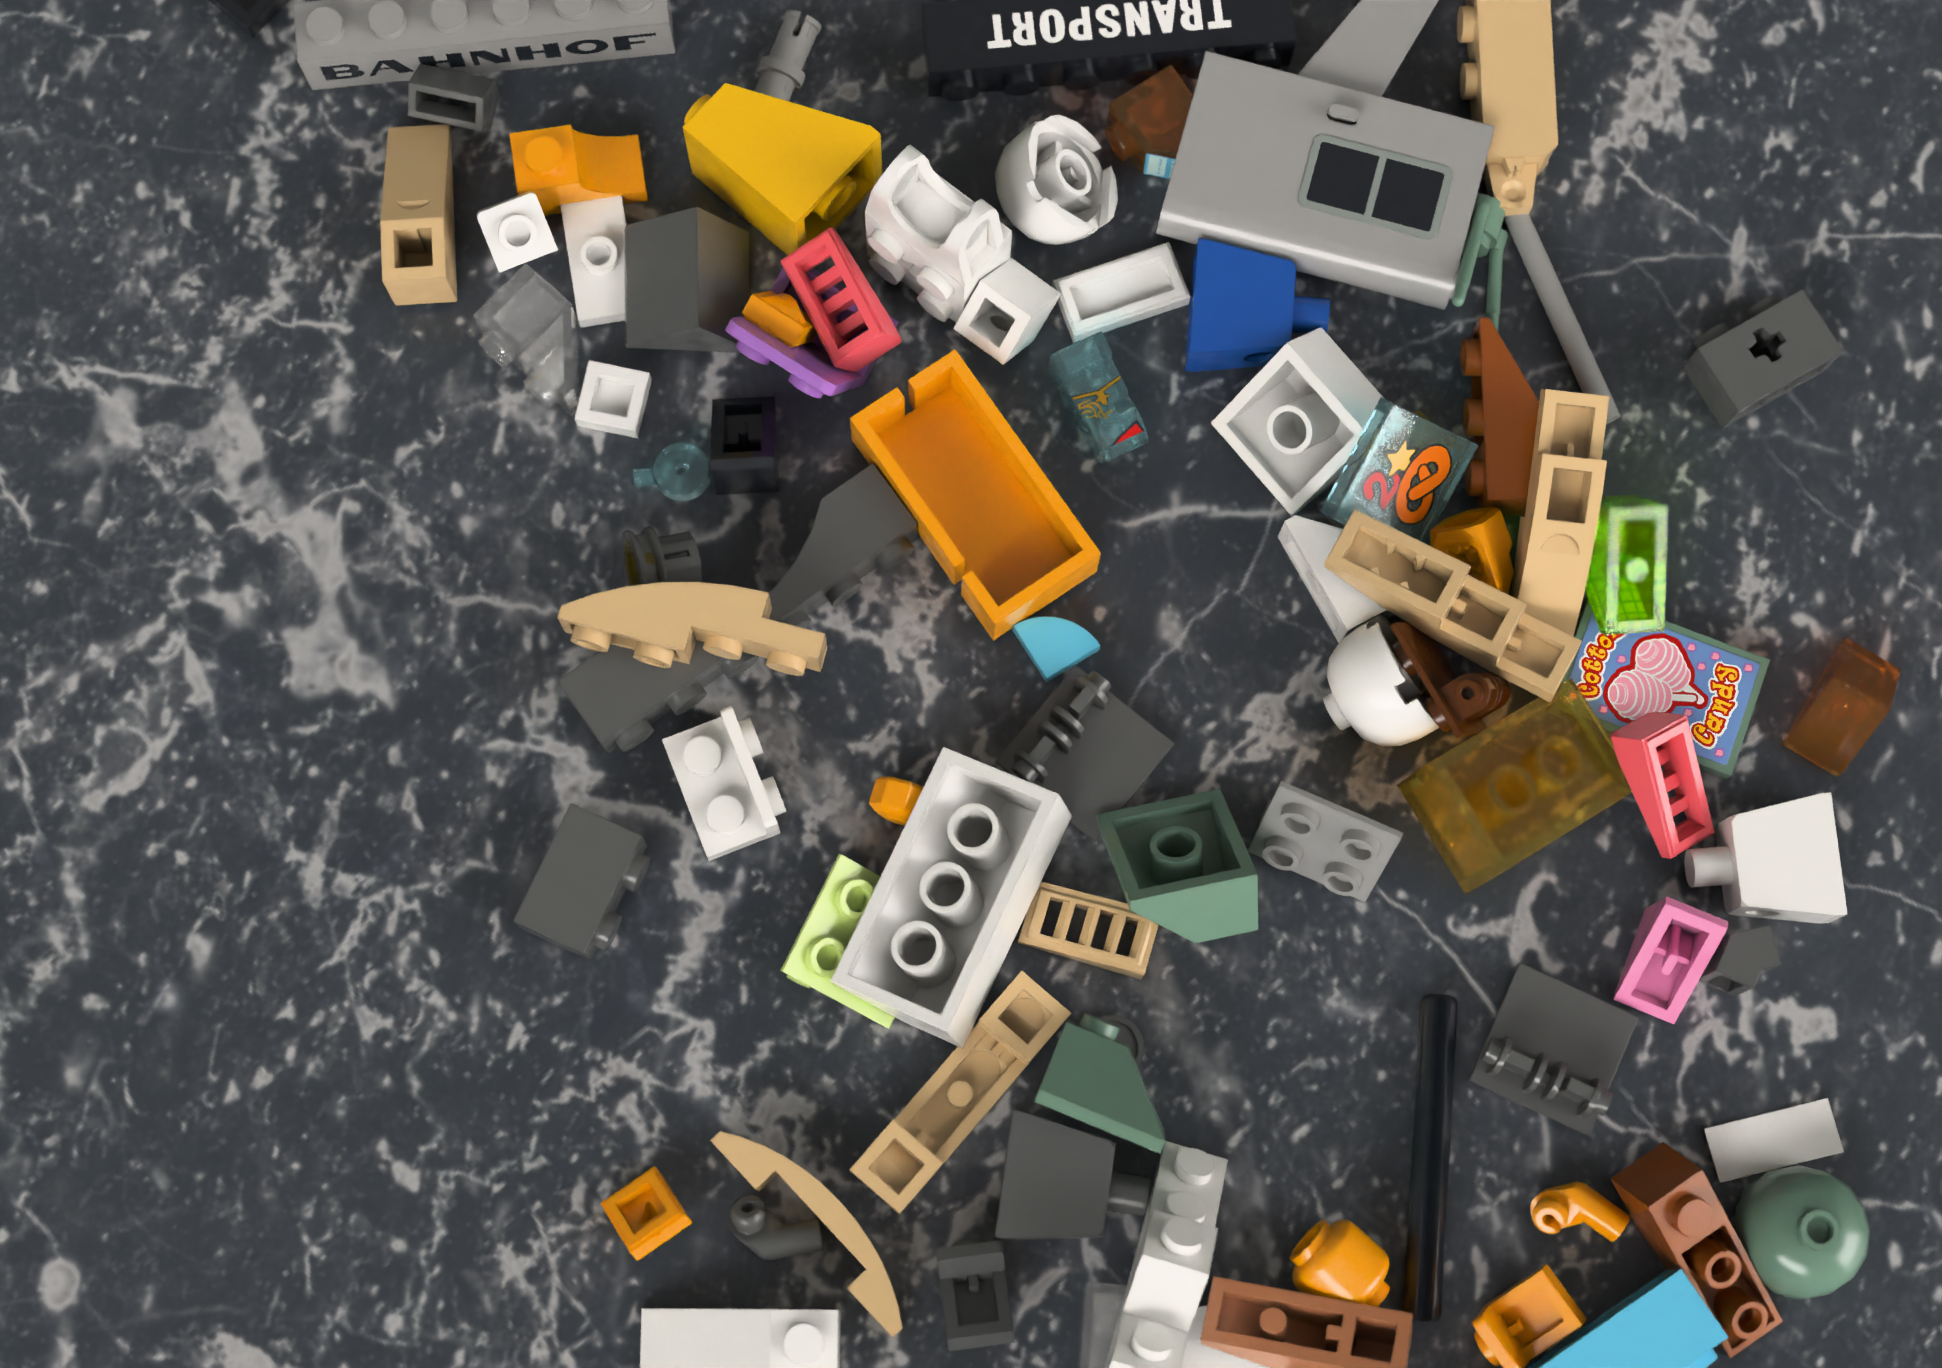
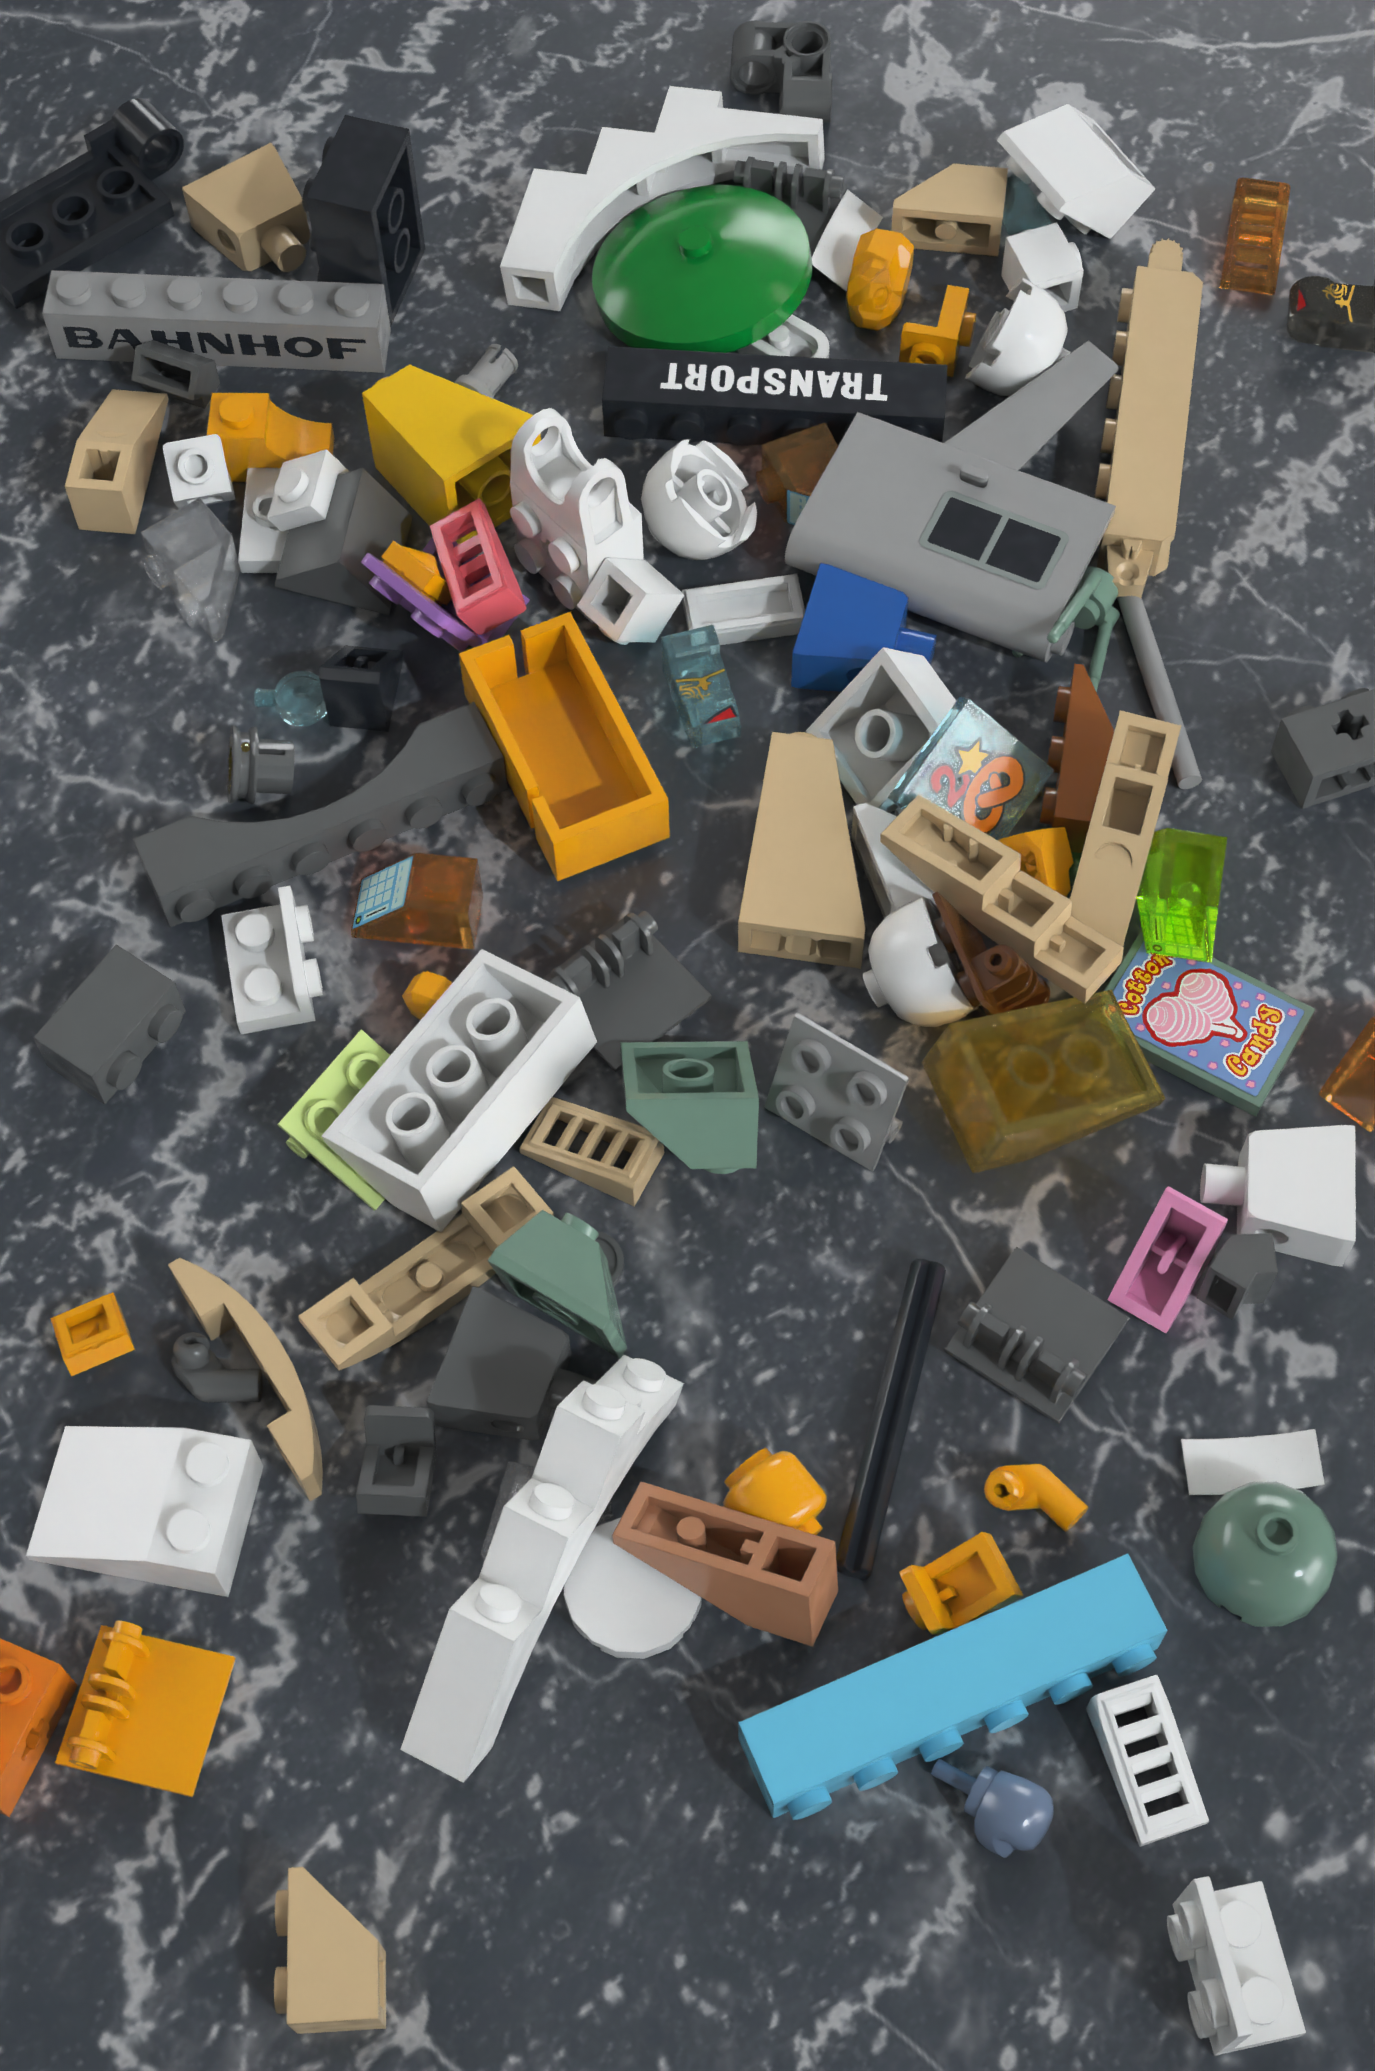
camera: 15 degrees right, 15 degrees down
tan slope [558,582,827,676] -> none
white tile [574,360,652,438] -> none
medium azure tile [1012,616,1101,683] -> none
coral slope [1610,712,1715,859] -> none
dark orange slope [1610,1142,1783,1359] -> none
none -> white bracket [267,449,350,531]
none -> clear orange slope [351,853,483,949]
none -> tan slope [738,732,866,969]

